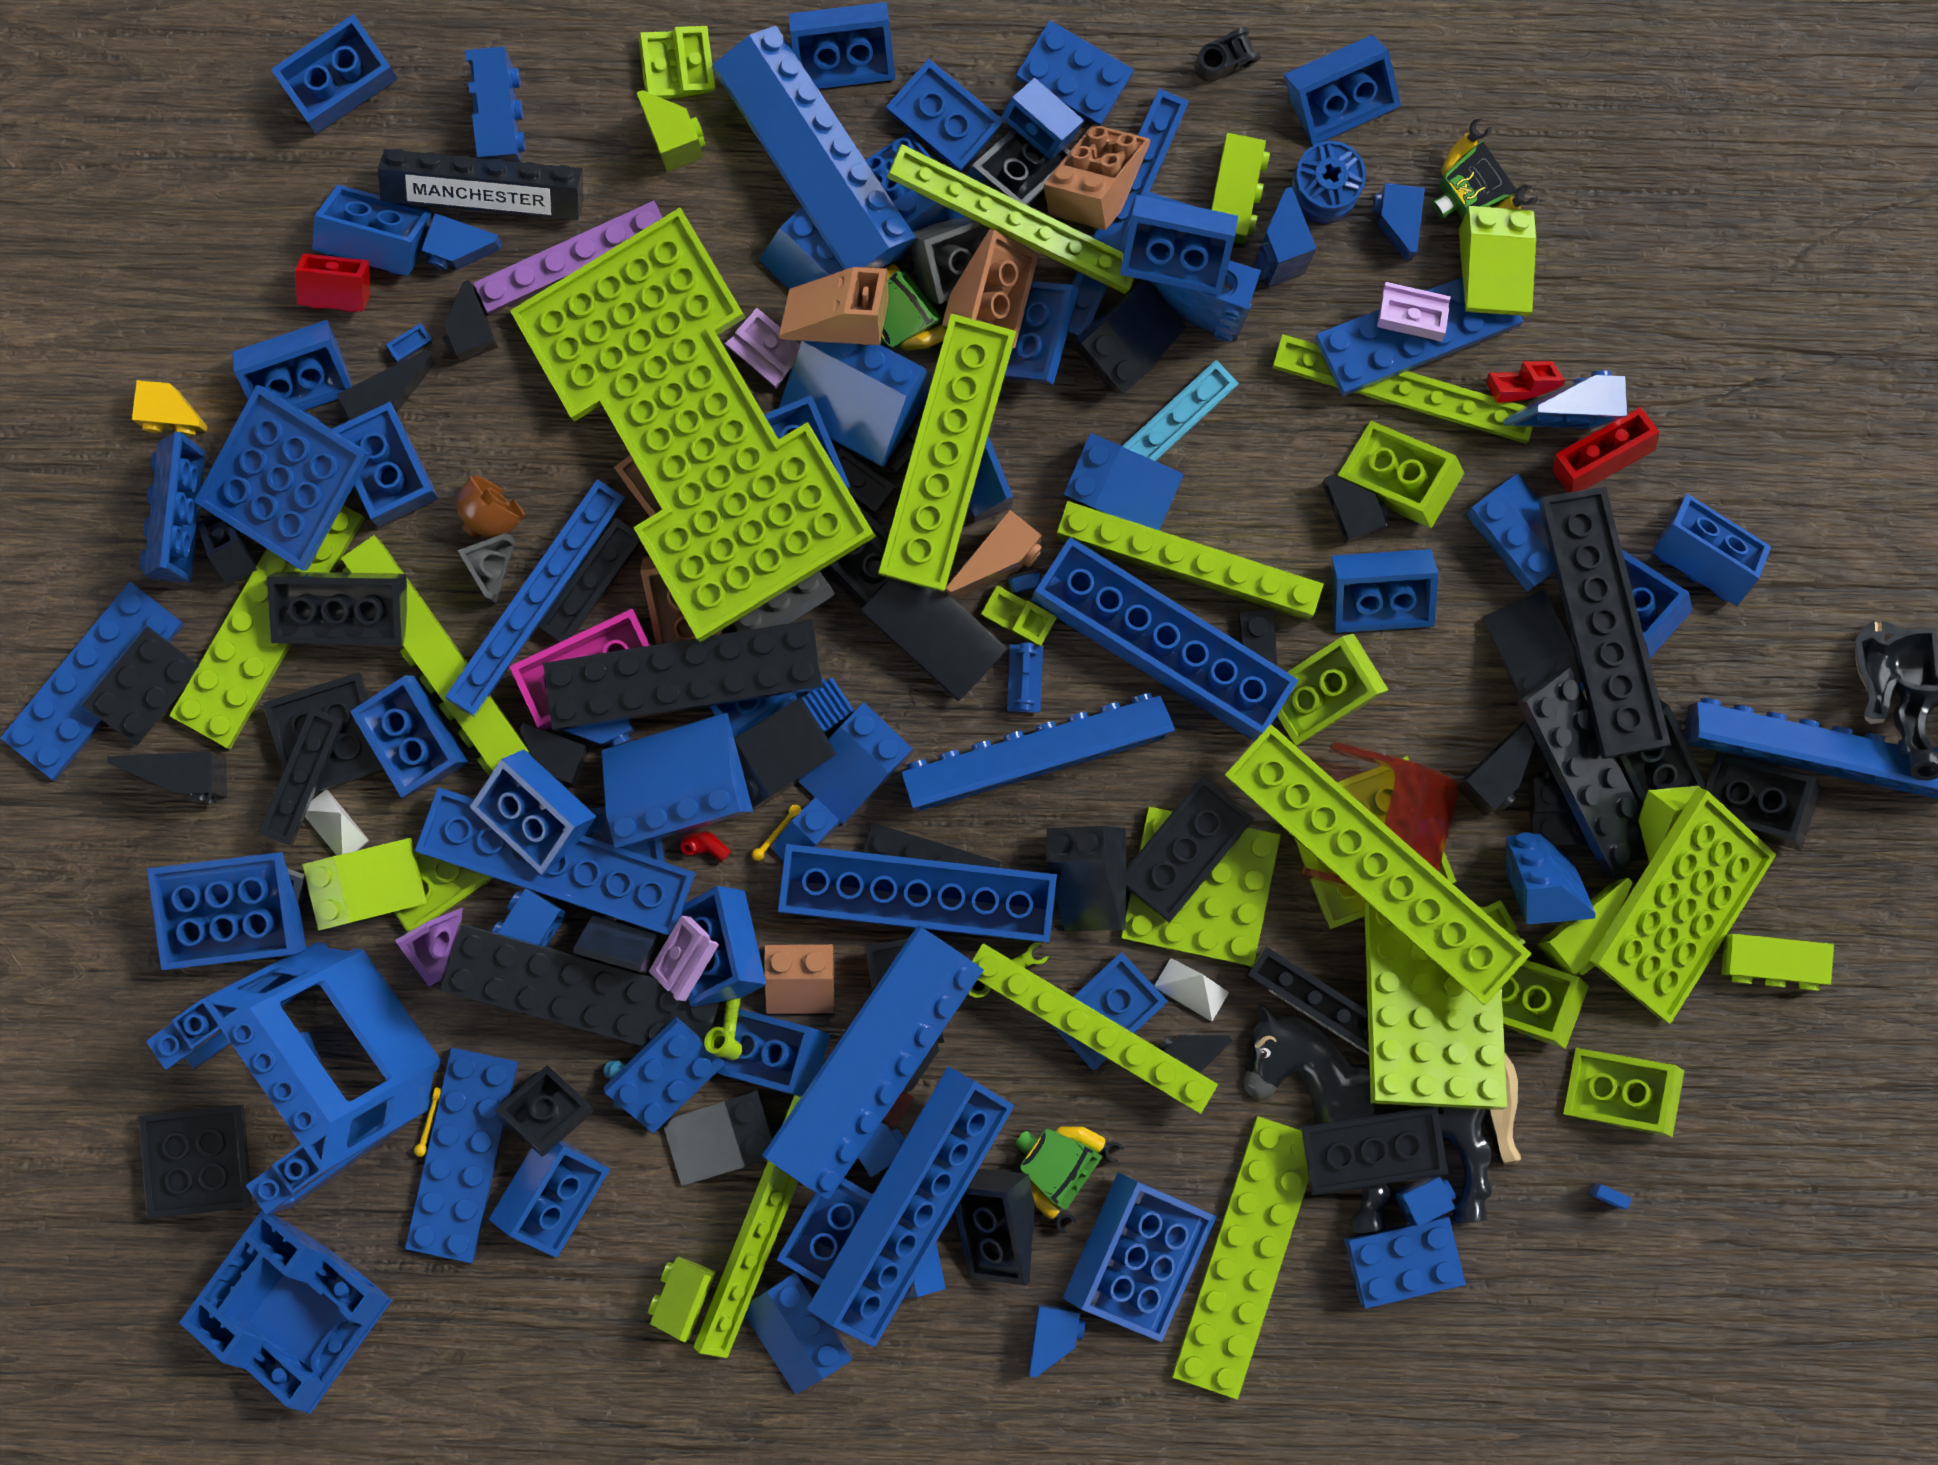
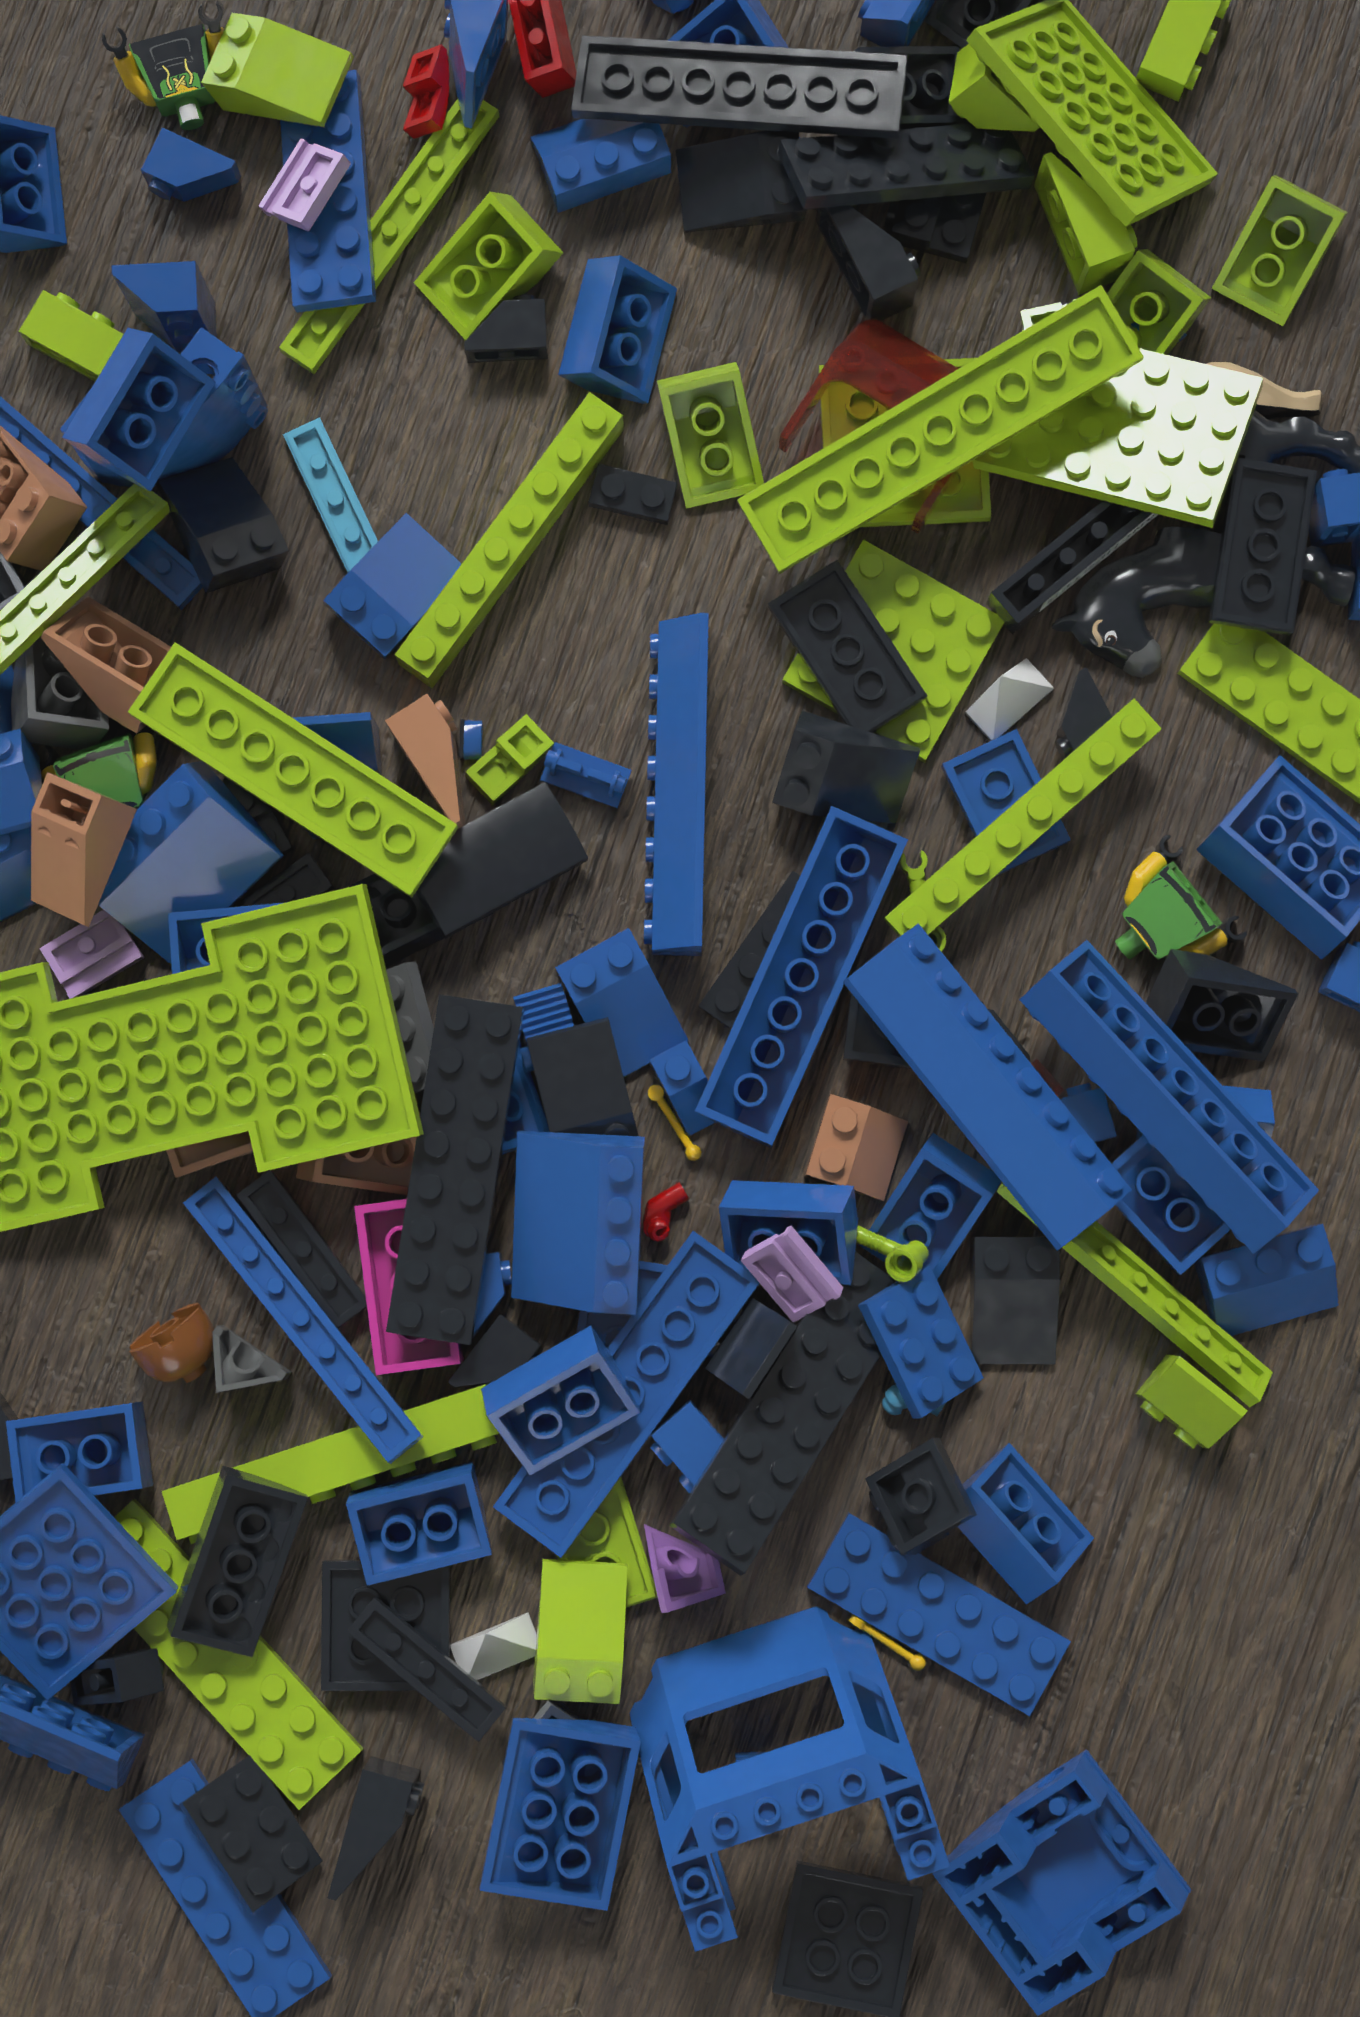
camera: 65 degrees left, 0 degrees up
blue plate [1004,281,1079,385] -> none
blue slope [1031,537,1298,742] -> none
blue wheel [1291,140,1366,224] -> none
blue slope [1506,832,1595,924] -> none

